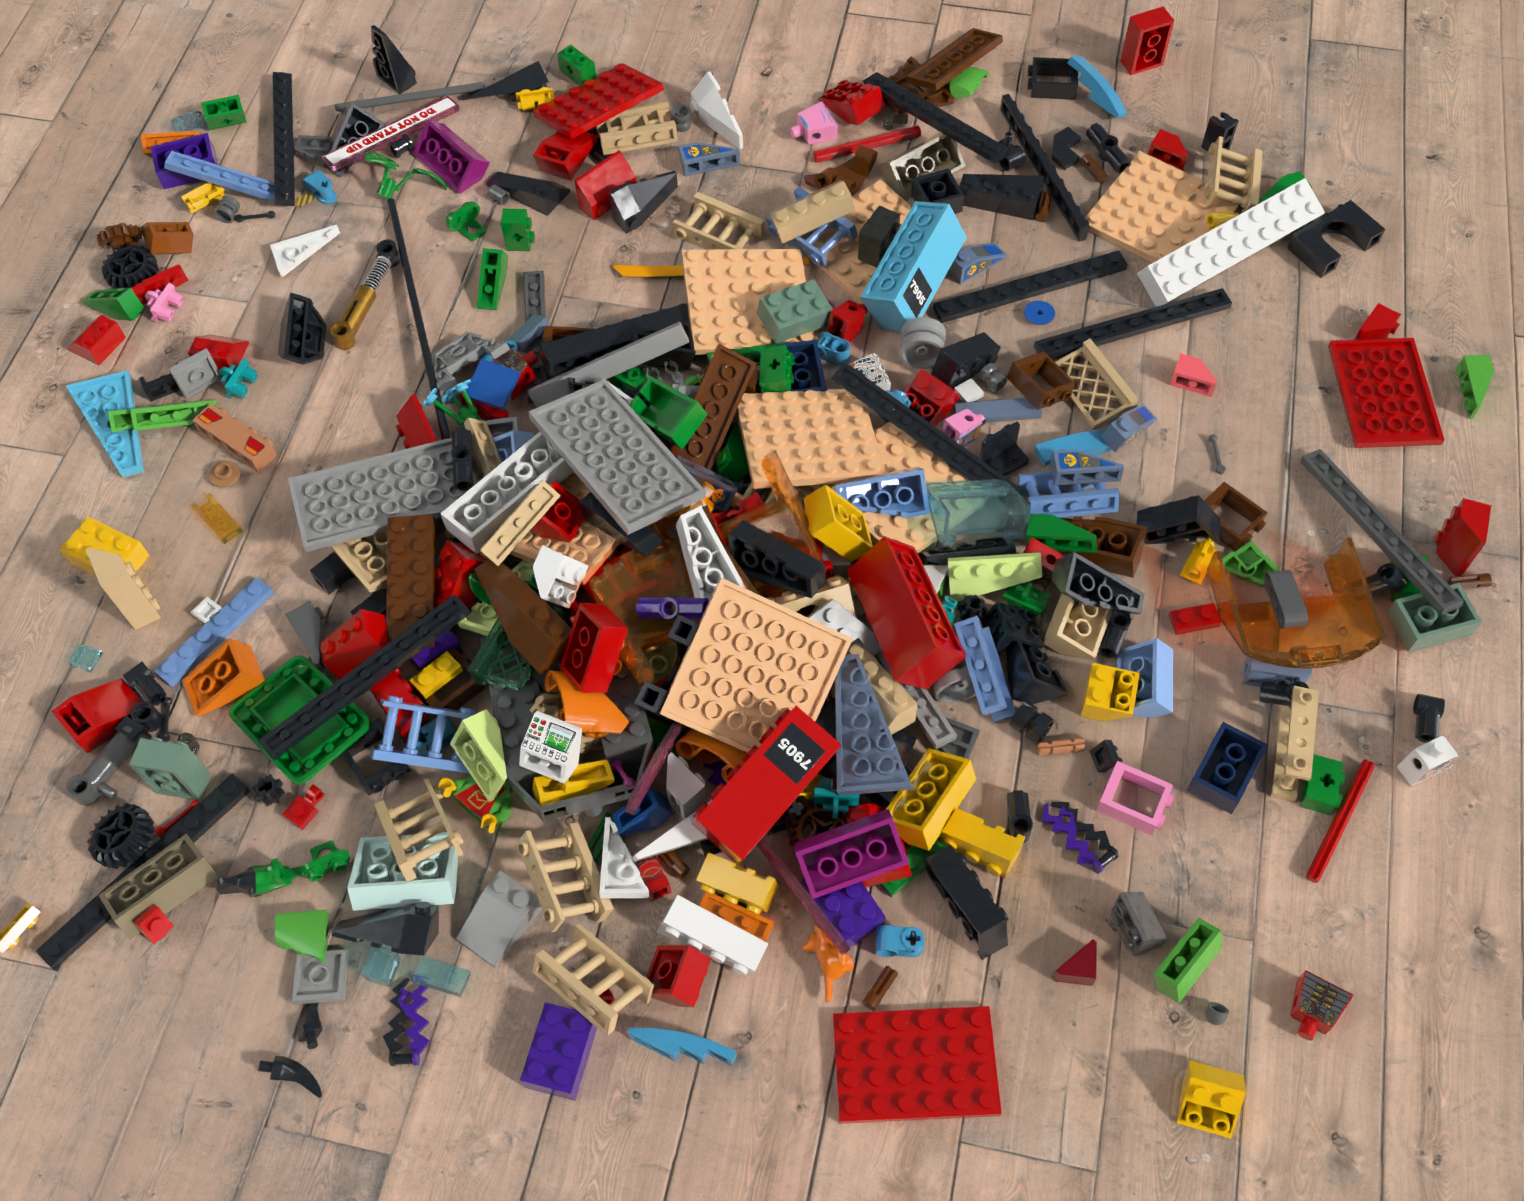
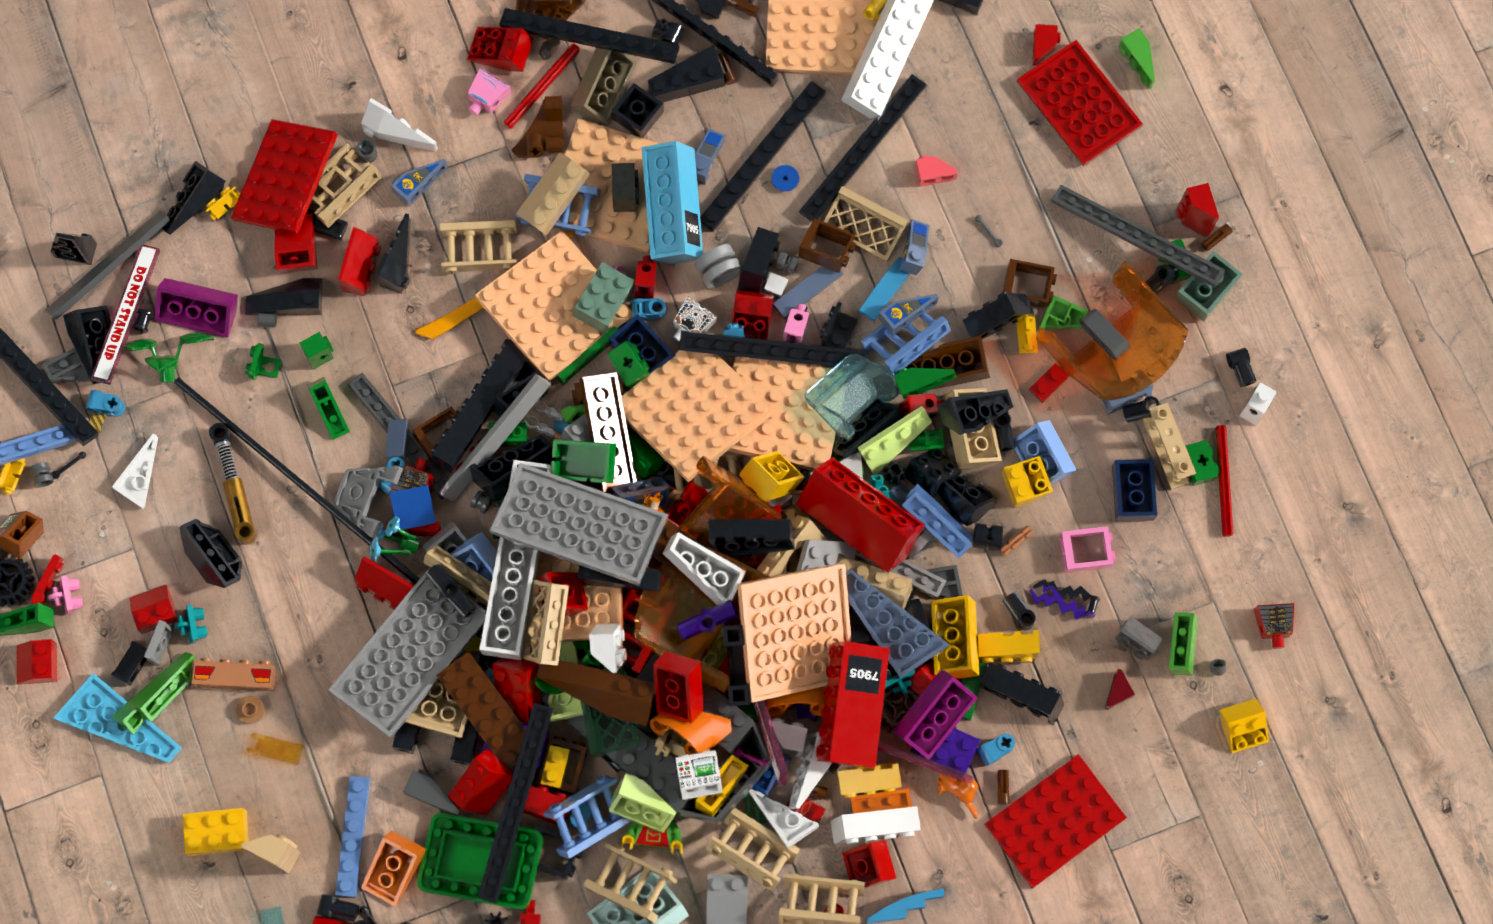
camera: 40 degrees left, 15 degrees up
white tile [191,597,222,624] -> none
green brick [557,45,597,86] -> none
medium blue wedge [834,467,930,518] -> none
black tile [1089,740,1123,773] -> none

